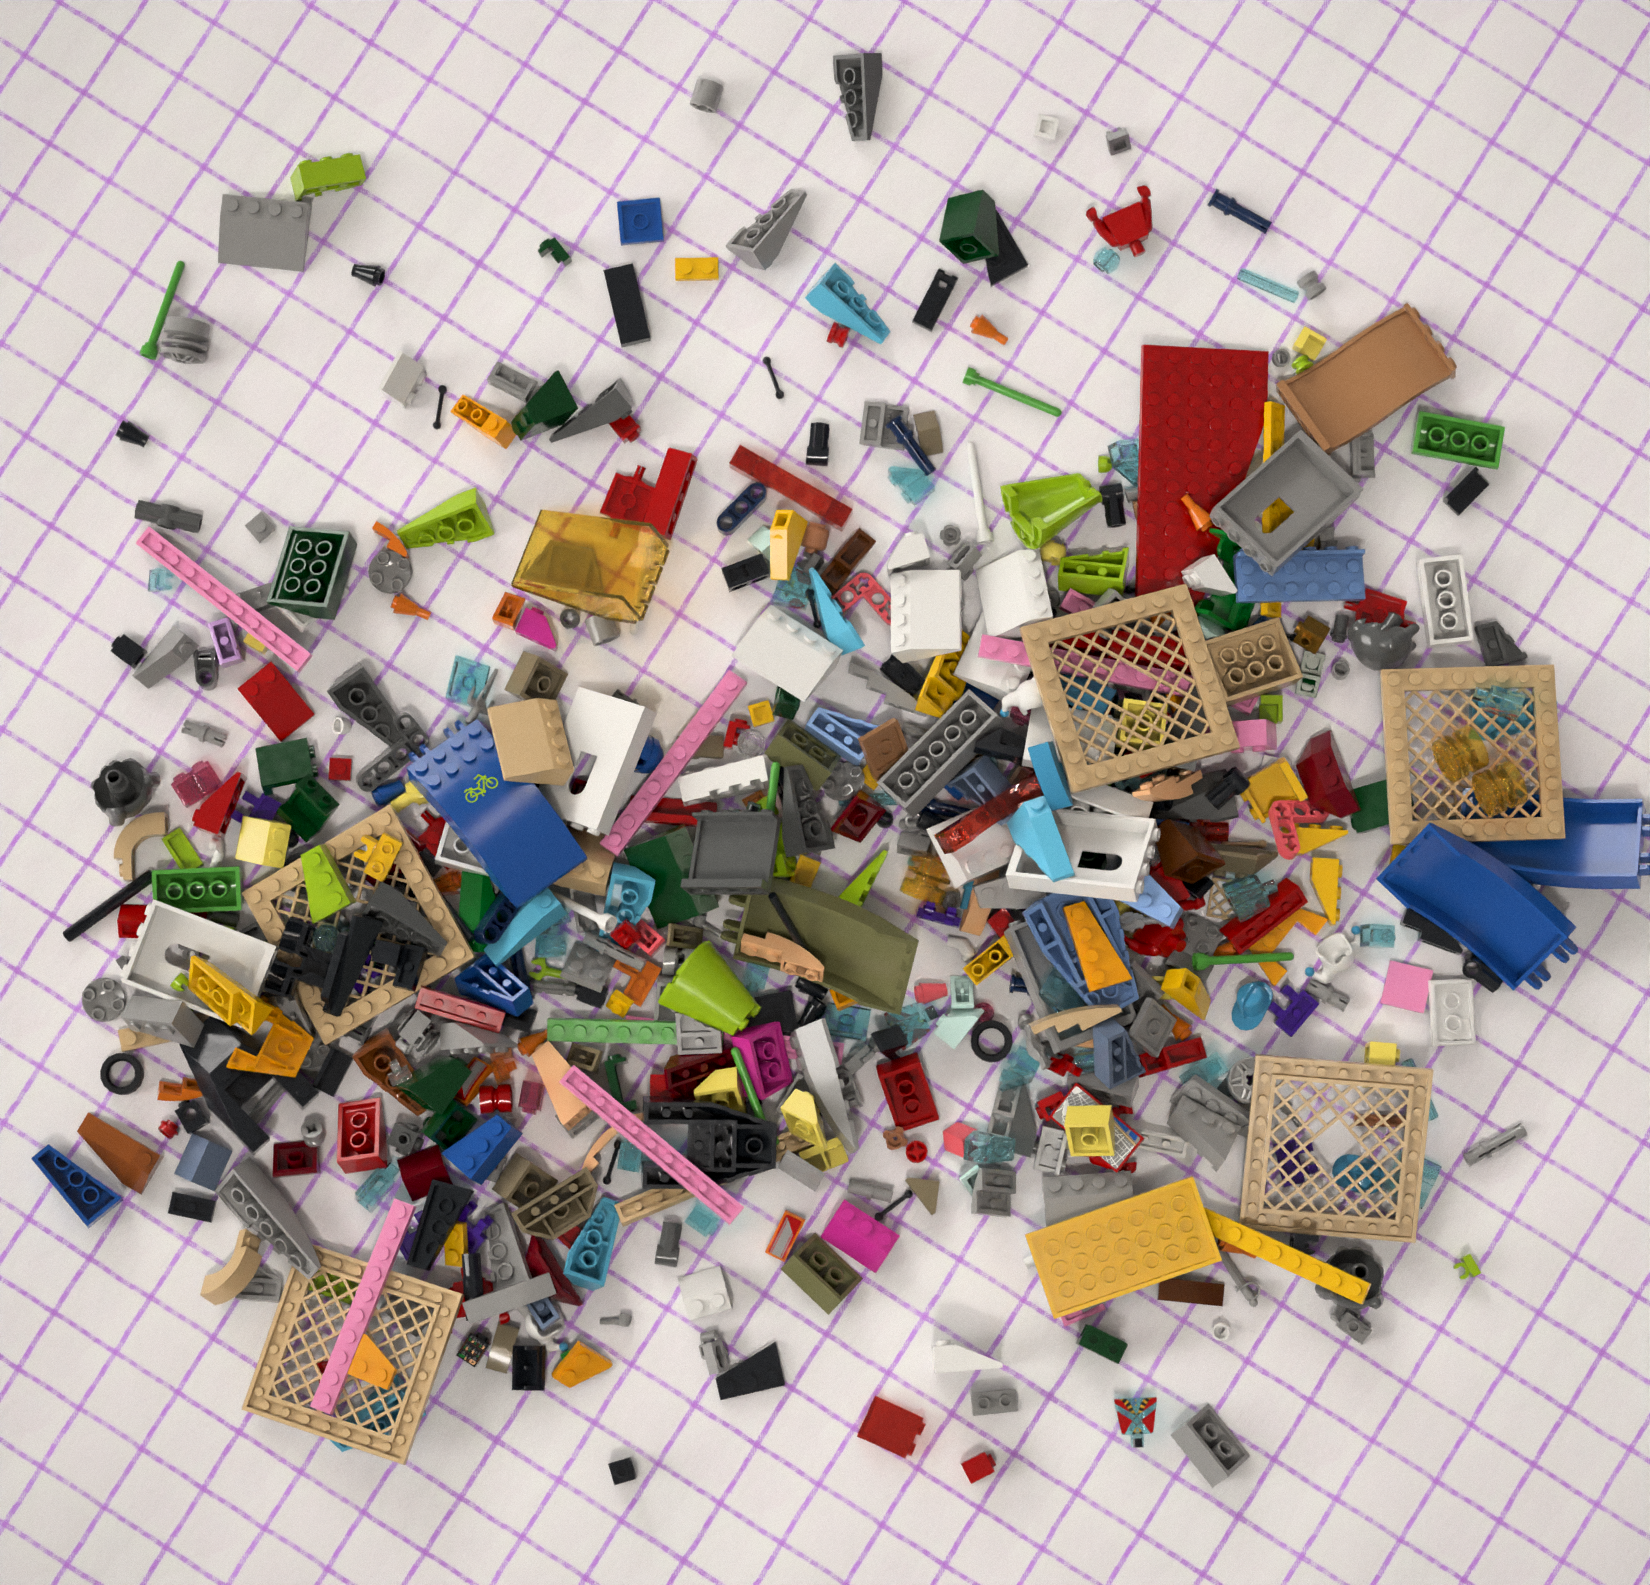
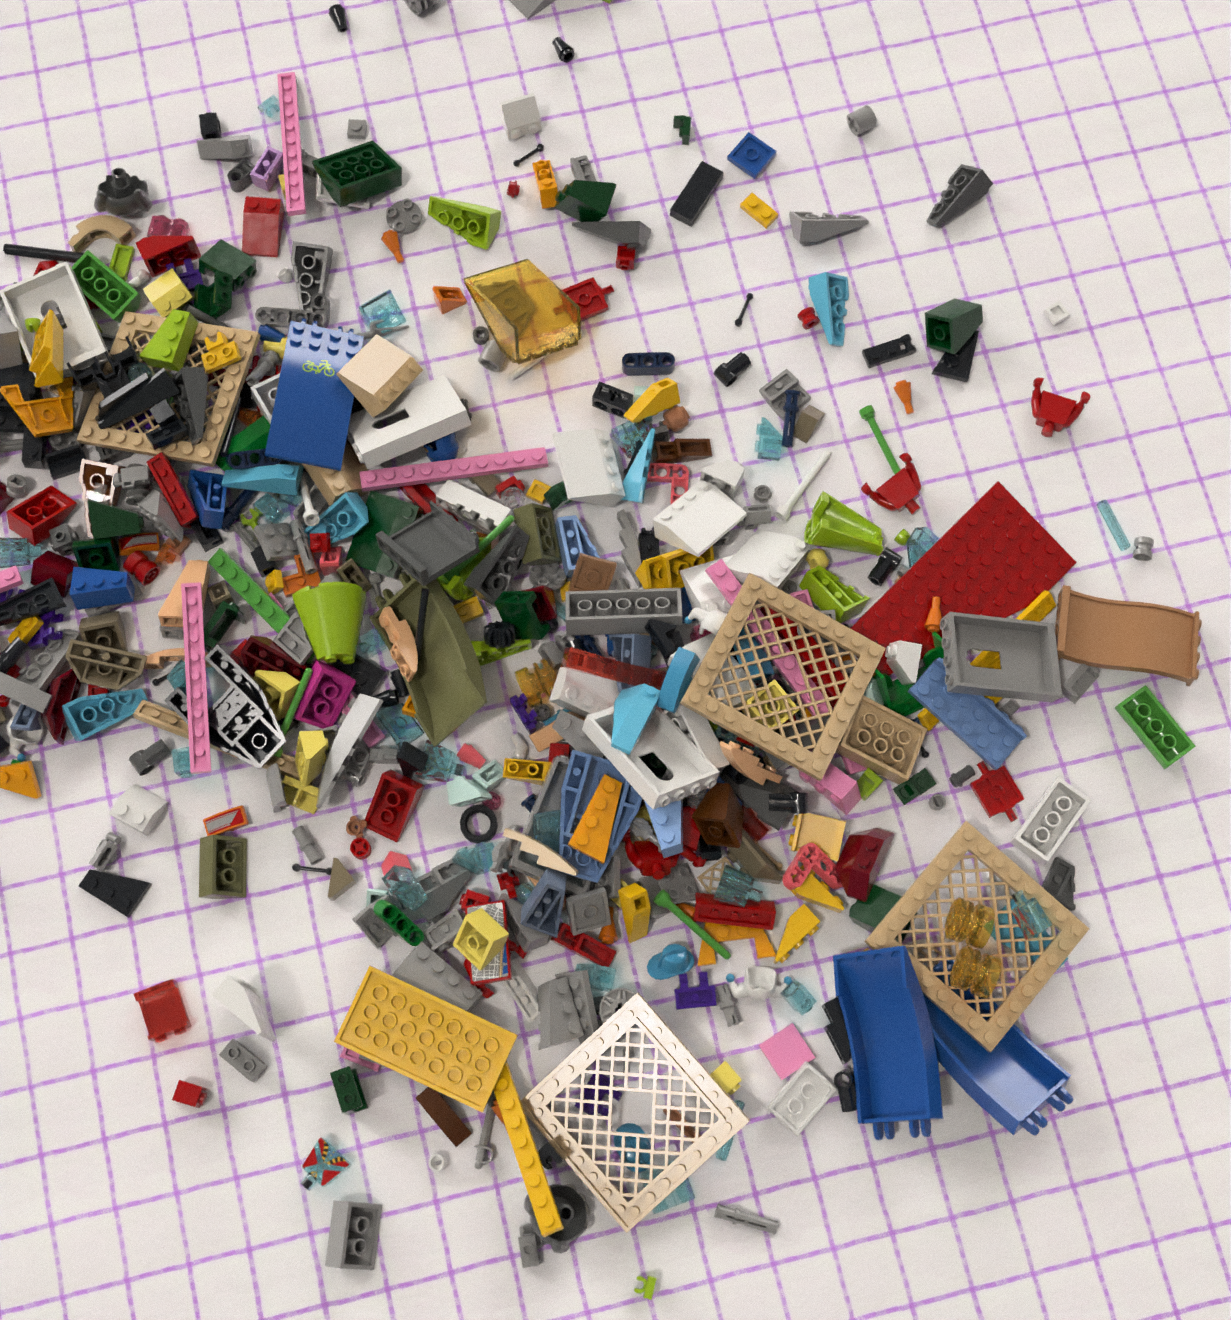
camera: 40 degrees right, 10 degrees down
dark grey piece [134,500,203,533] -> none
light grey pin [181,720,227,748] -> none
dark grey pin [211,911,240,928] -> none
red plate [328,758,352,781] -> none
orange slope [372,521,409,559] -> none
dark tan slope [504,651,568,701] -> none
dark pink slope [515,607,557,652] -> none
orange cone [517,1029,547,1057] -> none
clear pink brick [518,1080,545,1115] -> none
light grey hand [600,1313,632,1327] -> none
red panel [641,448,698,540] -> none
clear red arch [729,445,853,532] -> none
dark pink slope [821,1199,900,1273] -> none
clear light blue piece [1093,247,1120,274] -> none
flat silver tile [1106,127,1131,156] -> none
dark blue pin [1207,189,1272,234] -> none
light grey hinge [1272,349,1291,367] -> none
lime bush [1291,355,1314,374] -> none
light yellow panel [1292,326,1327,361] -> none
pearl gold brick [1293,615,1331,655] -> none
dark grey piece [1348,612,1420,671] -> none
black panel [1443,467,1489,516] -> none
none -> dark grey piece [186,305,231,328]
none -> light grey pin [246,350,279,387]
none -> green beam [373,899,424,946]
none -> black gear [483,620,516,649]
none -> dark green panel [494,591,550,640]
none -> red plate [507,181,520,198]
none -> red torso [861,453,922,515]

